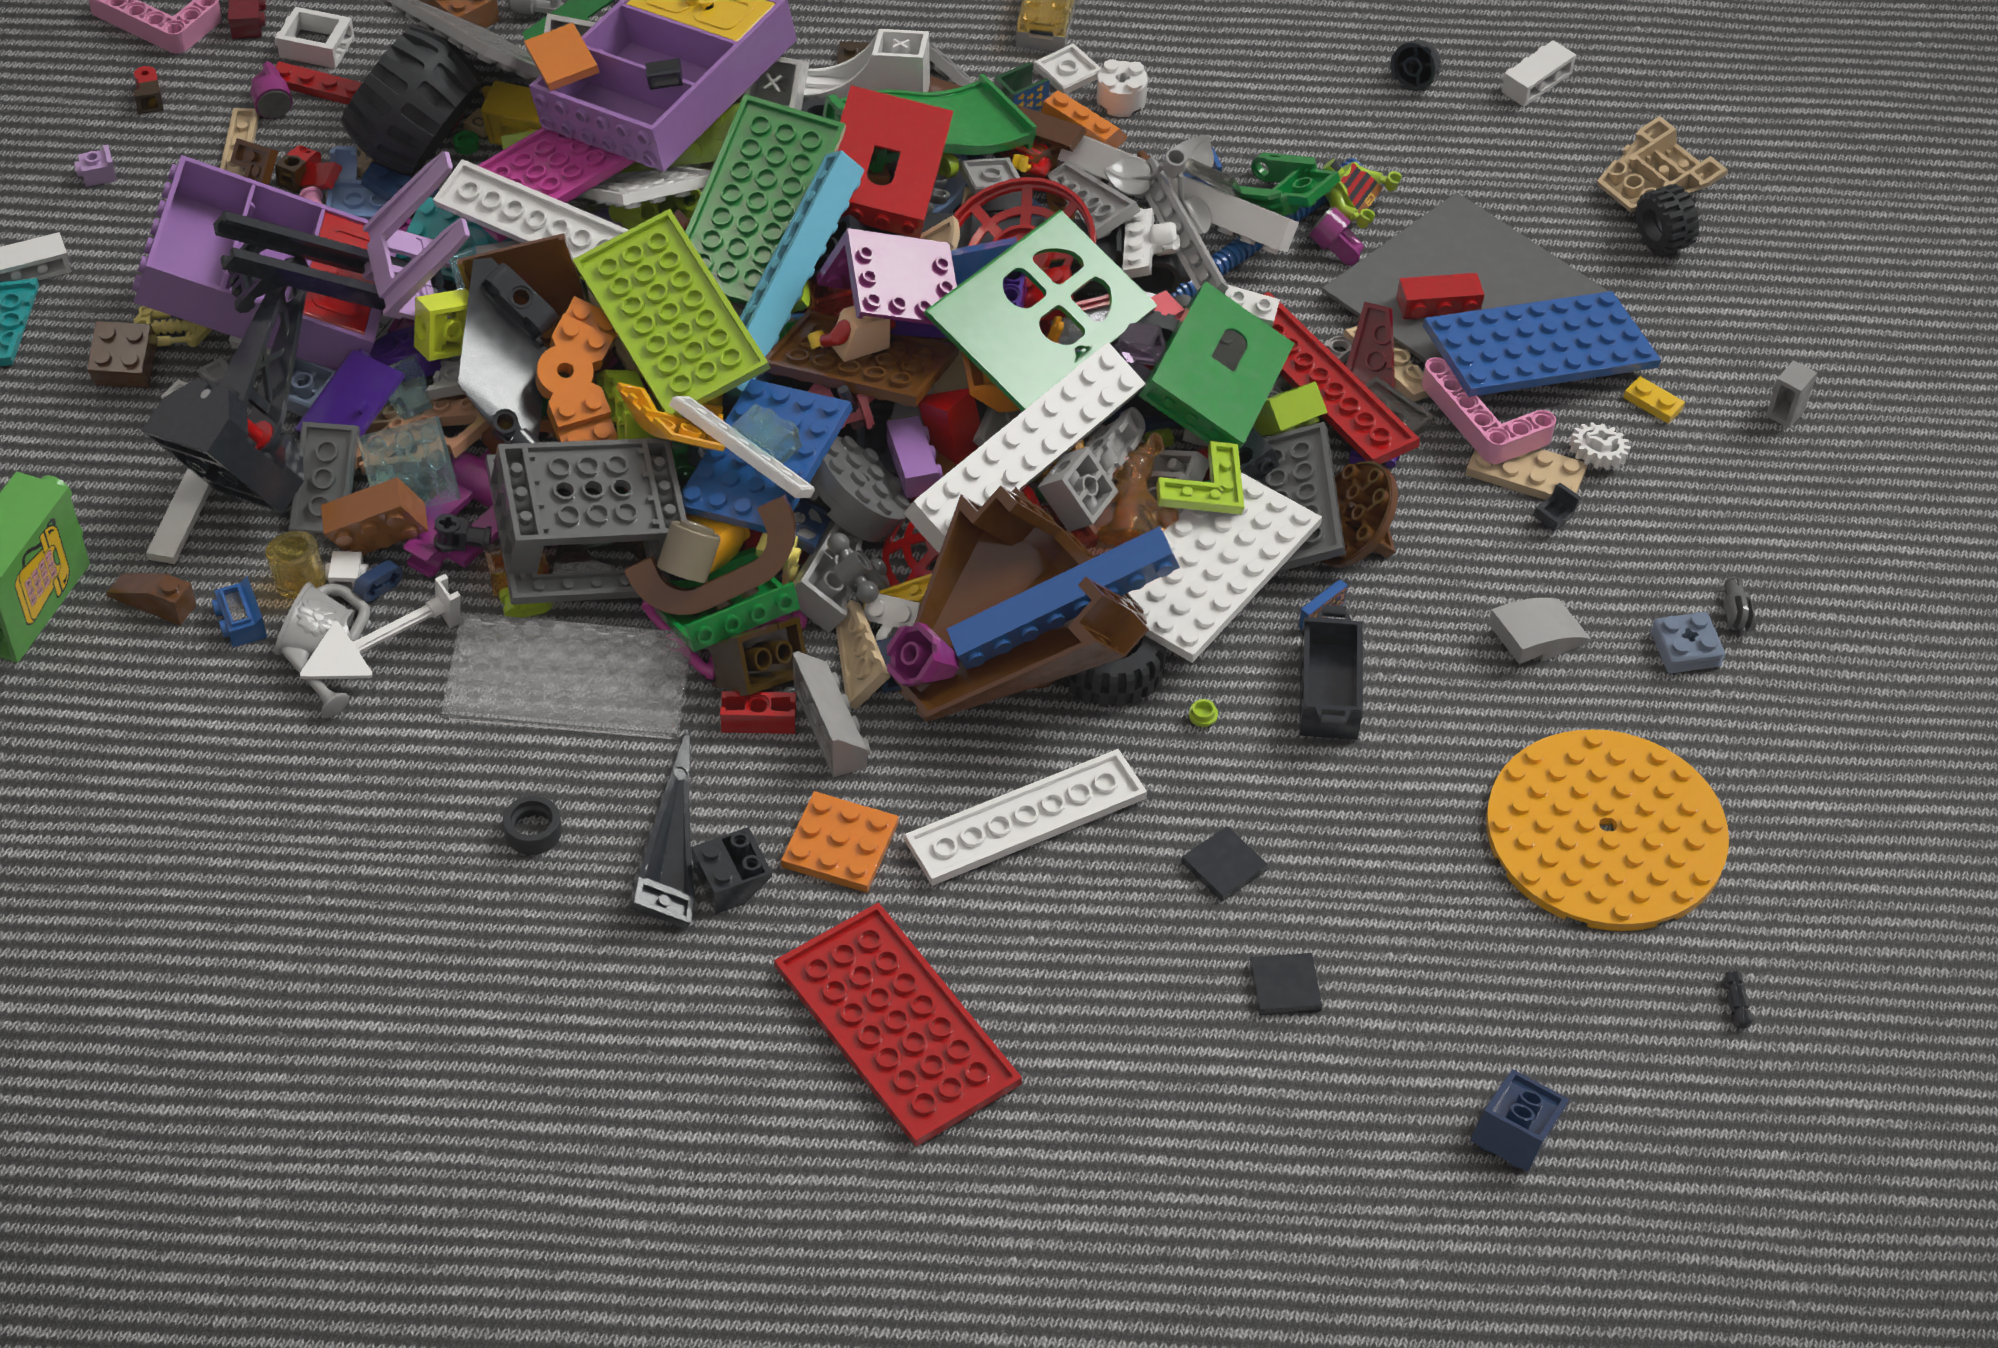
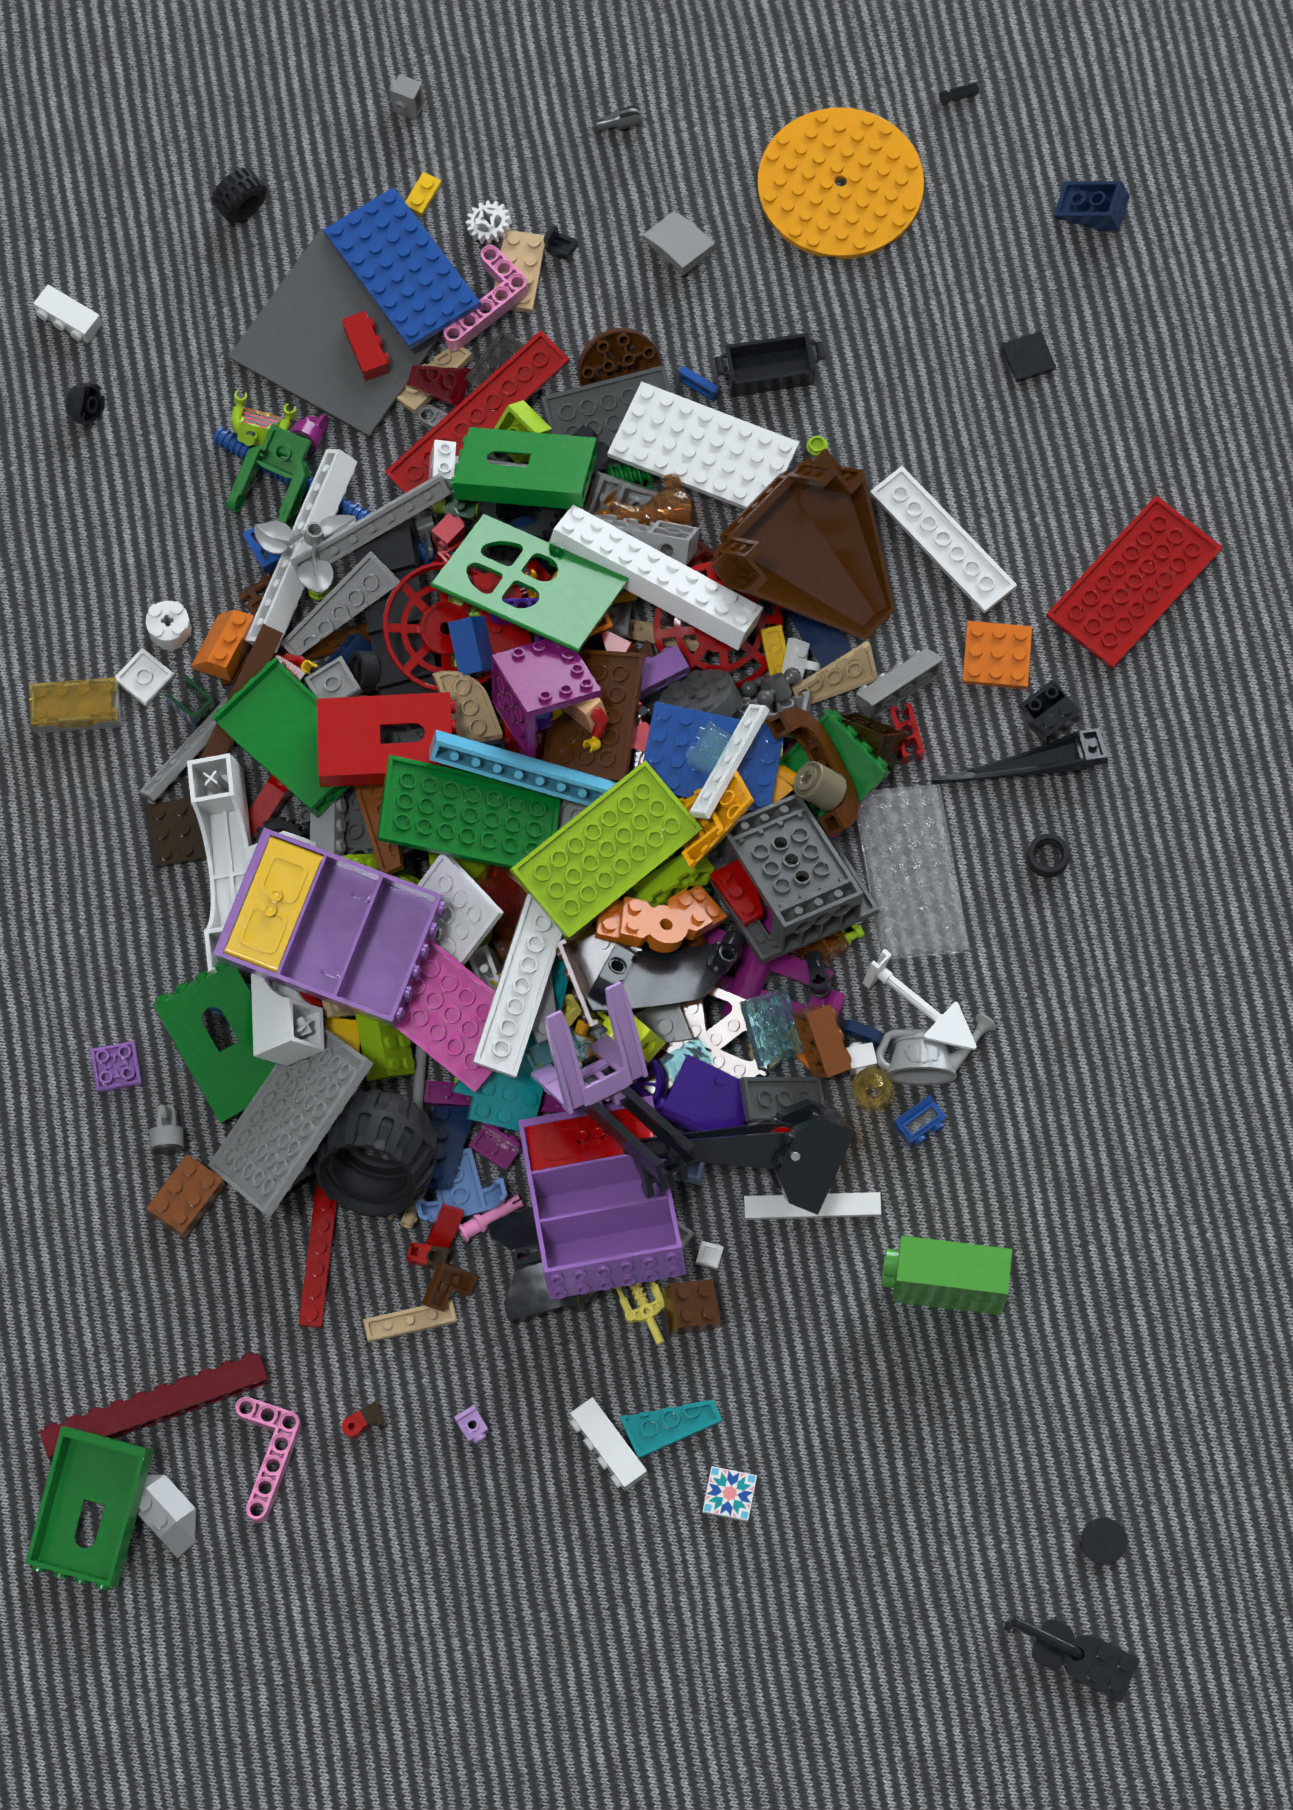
camera: 100 degrees left, 20 degrees up
reddish brown slope [106,573,197,626] -> none
piece [250,61,293,119] -> none
white window [275,7,354,69] -> none
orange tile [524,23,599,91] -> none
black piece [645,58,683,90] -> none
magenta cone [887,622,959,687] -> none
blue brick [947,526,1180,670] -> none
clear purple brick [1119,323,1166,365] -> none
white plate [1123,208,1180,278] -> none
lime plate [1156,441,1245,515] -> none
black tile [1181,826,1268,901] -> none
clear smoke tile [1185,158,1242,198] -> none
tan wedge [1597,116,1728,212] -> none
sand blue brick [1651,612,1726,673] -> none

